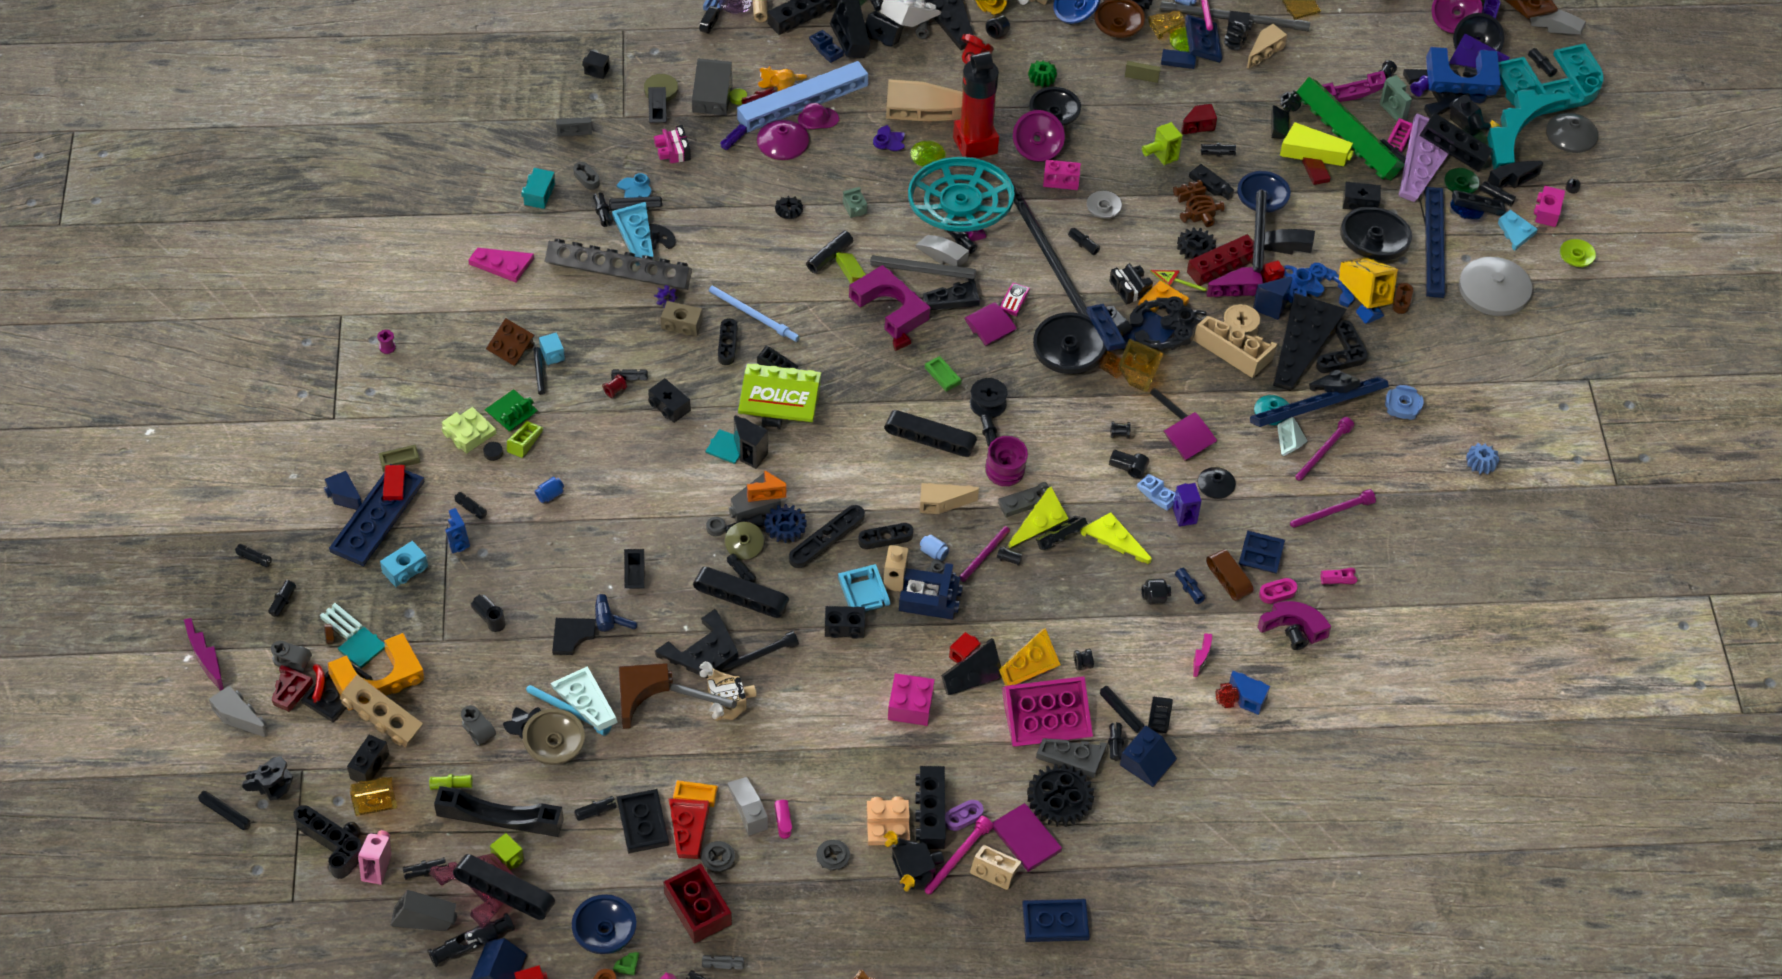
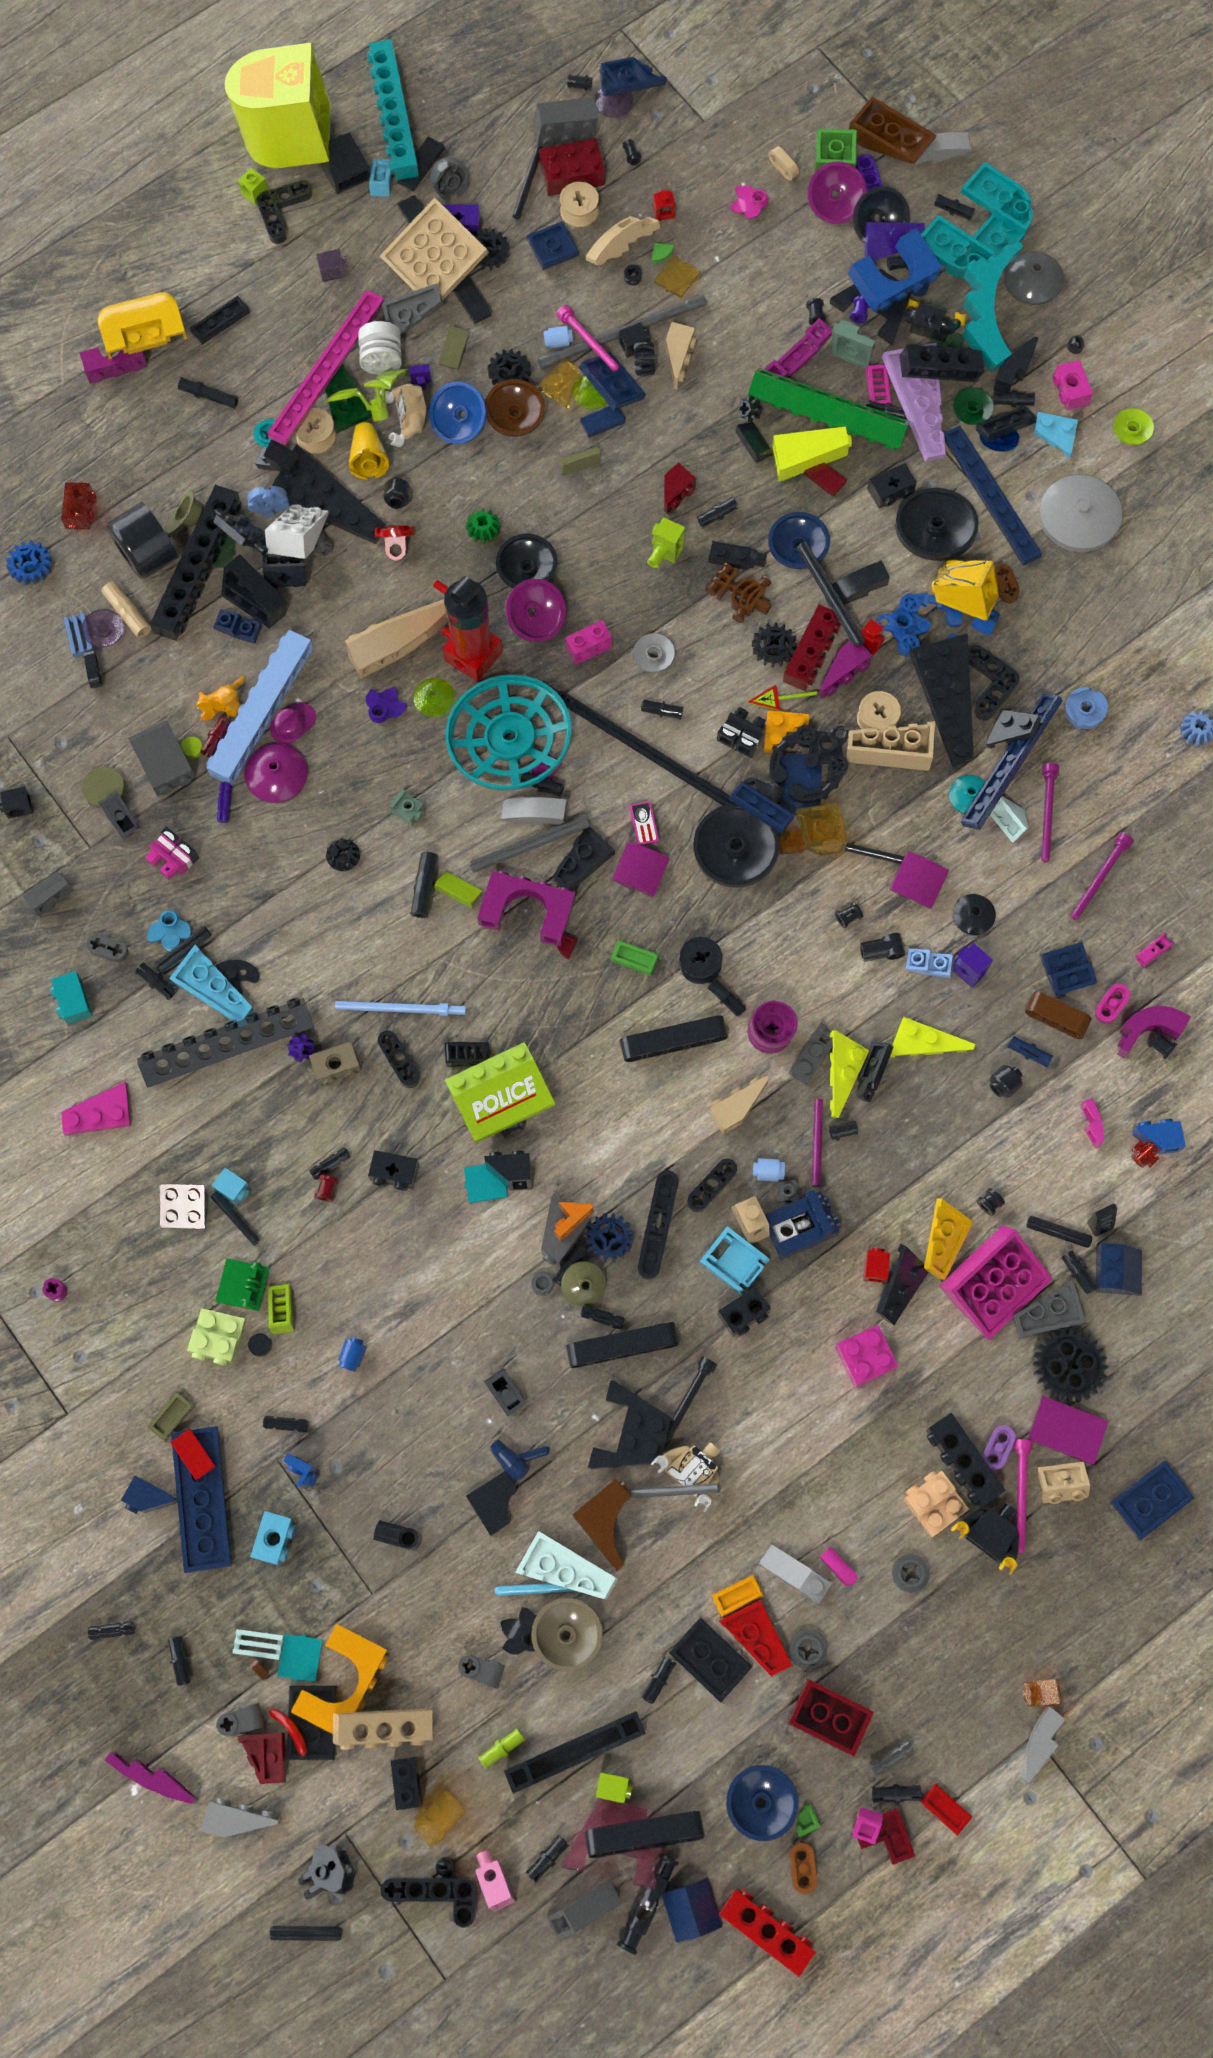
camera: 30 degrees left, 20 degrees up
dark blue slope [1253,276,1292,320] -> none

